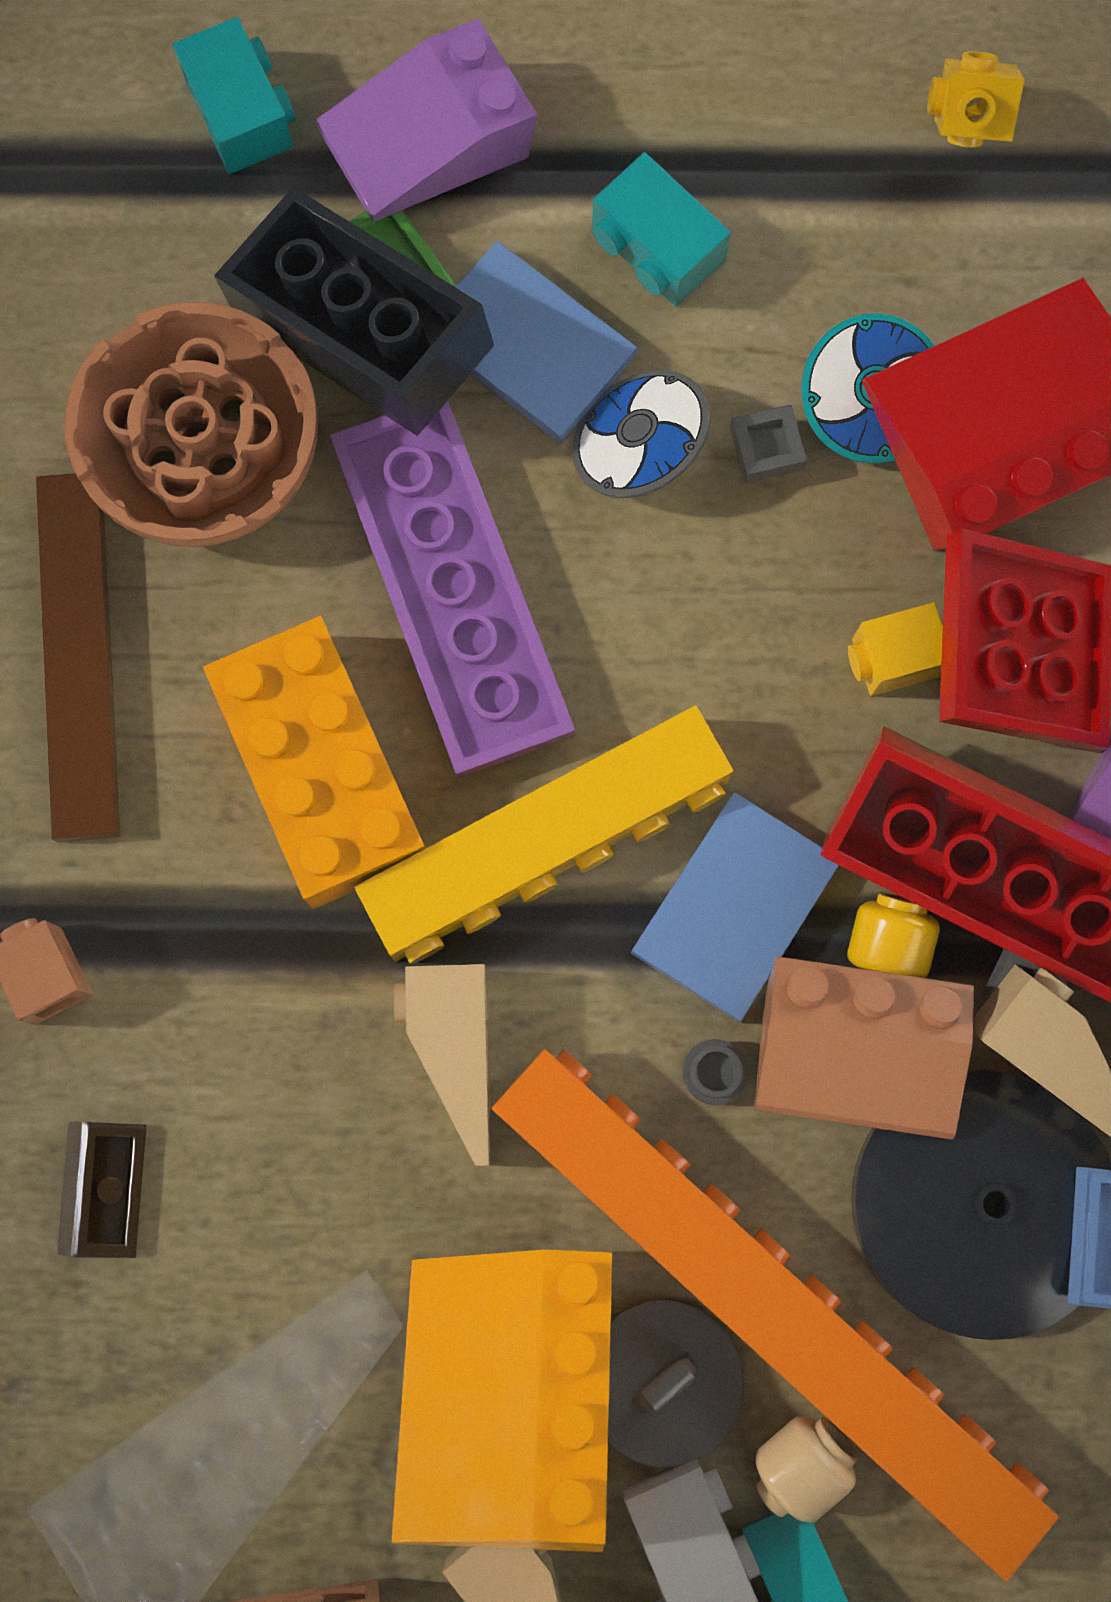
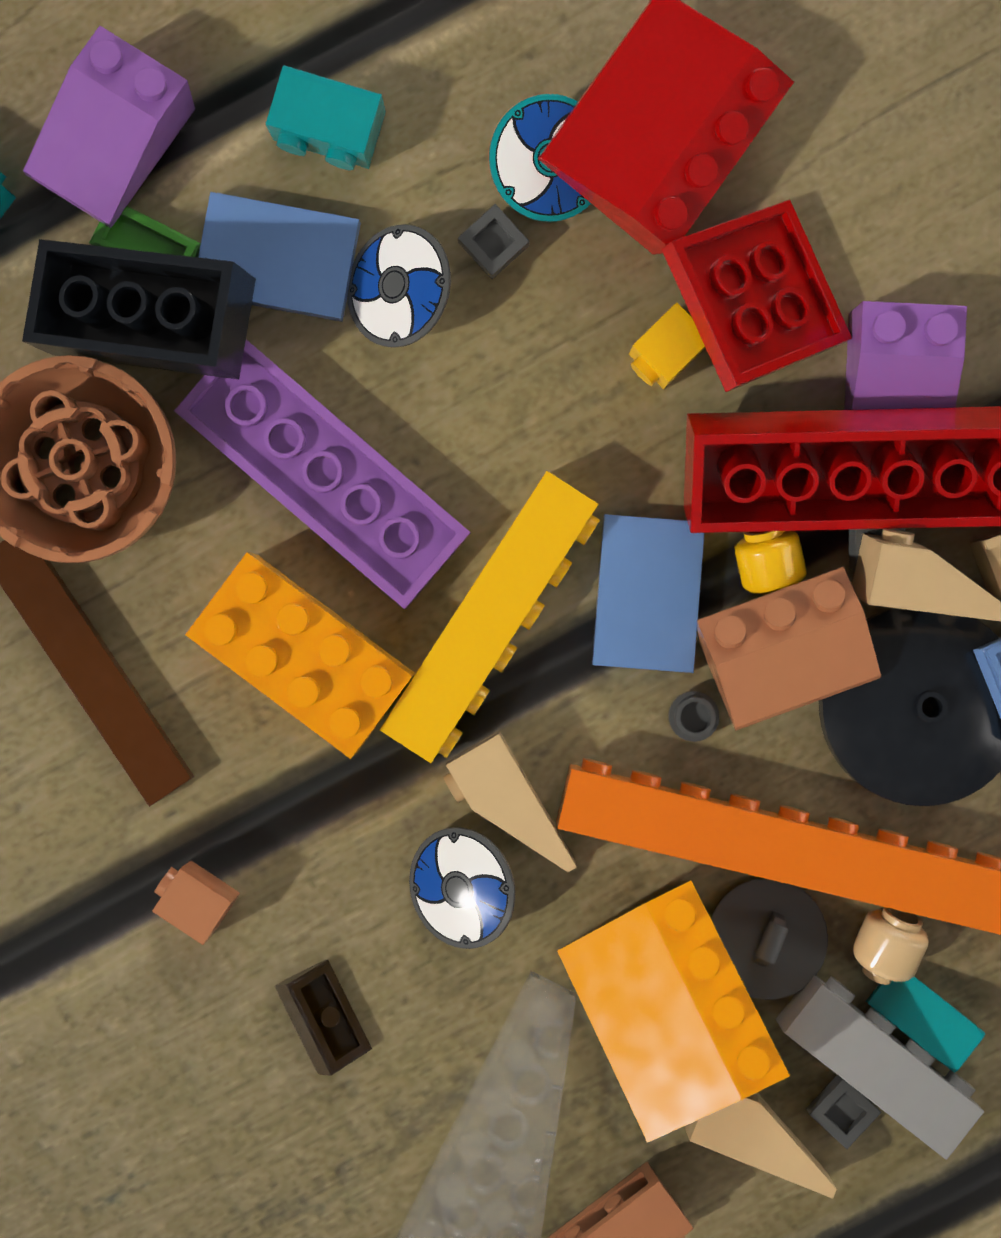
camera: 30 degrees left, 10 degrees up
none -> shield [409,827,515,949]

